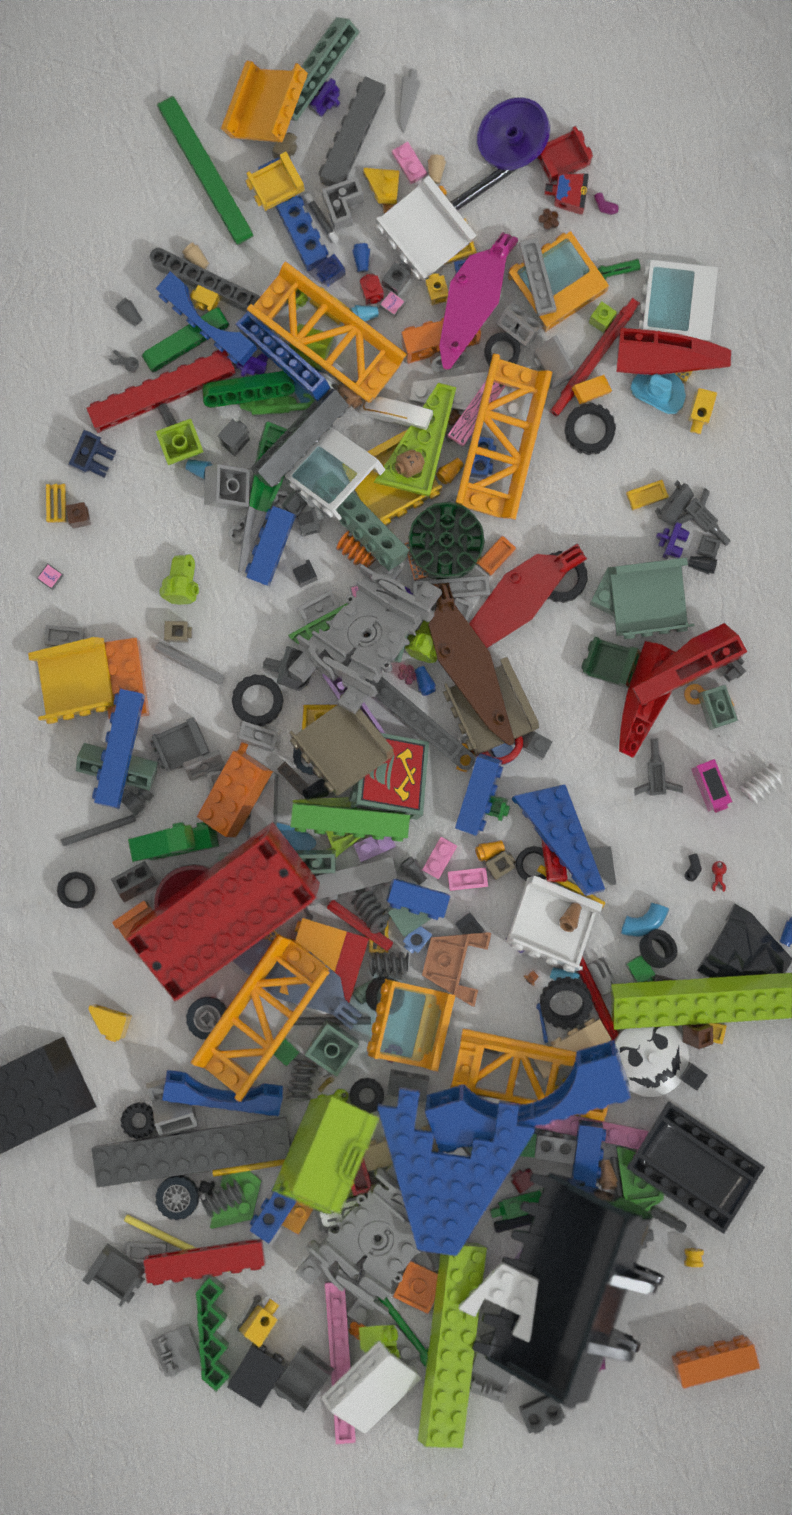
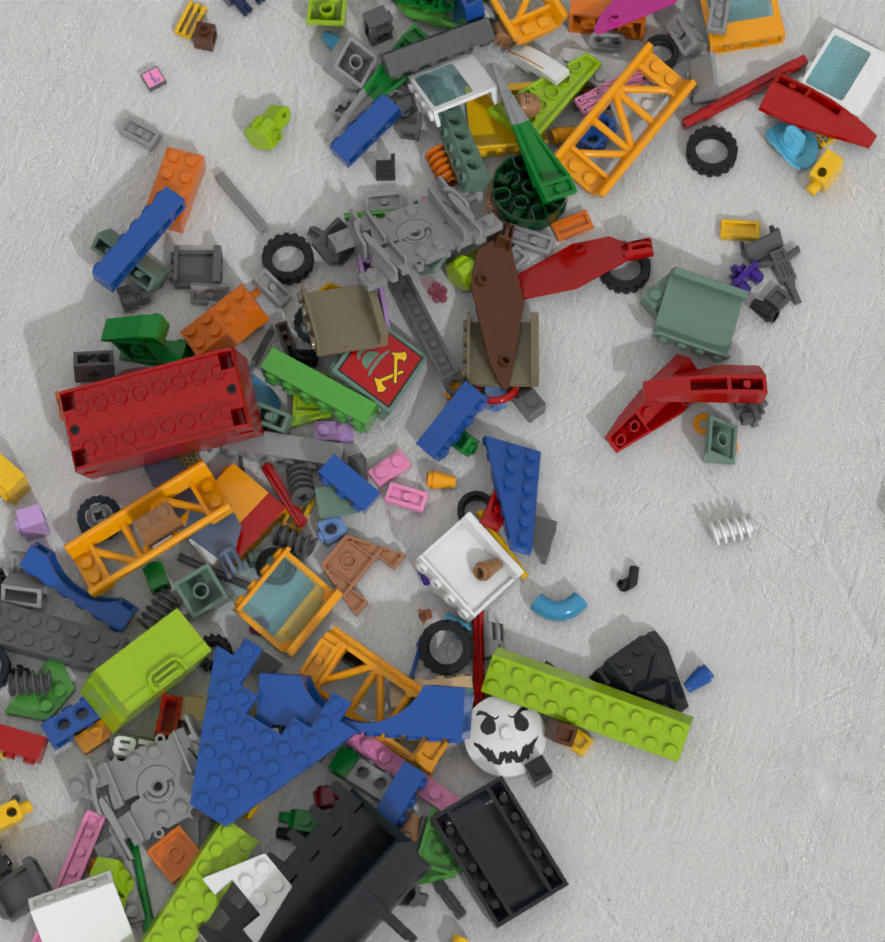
camera: 25 degrees right, 15 degrees down
yellow panel [28,637,114,724] -> none
black tyre [57,872,96,909] -> none
dark grey bar [61,814,136,846] -> none
dark tan brick [164,621,193,643] -> none
yellow bar [212,1159,285,1177] -> none
blue cone [414,666,436,696] -> none
black panel [455,912,484,935] -> none
dark tan brick [485,852,516,880] -> none
light orange tile [572,375,612,404] -> none
dark green panel [581,636,641,689] -> none
green pin [583,258,641,280] -> none
lime brick [589,301,617,333] -> none
green brick [625,955,655,983] -> none
dark grey piece [634,738,683,796] -> none
black tyre [639,929,678,969] -> none
dark pink brick [691,759,732,813] -> none
red arm [711,861,727,892] -> none
none -> lavender brick [14,503,51,542]
none -> medium nougat brick [132,500,184,548]
none -> green plate [490,62,578,205]

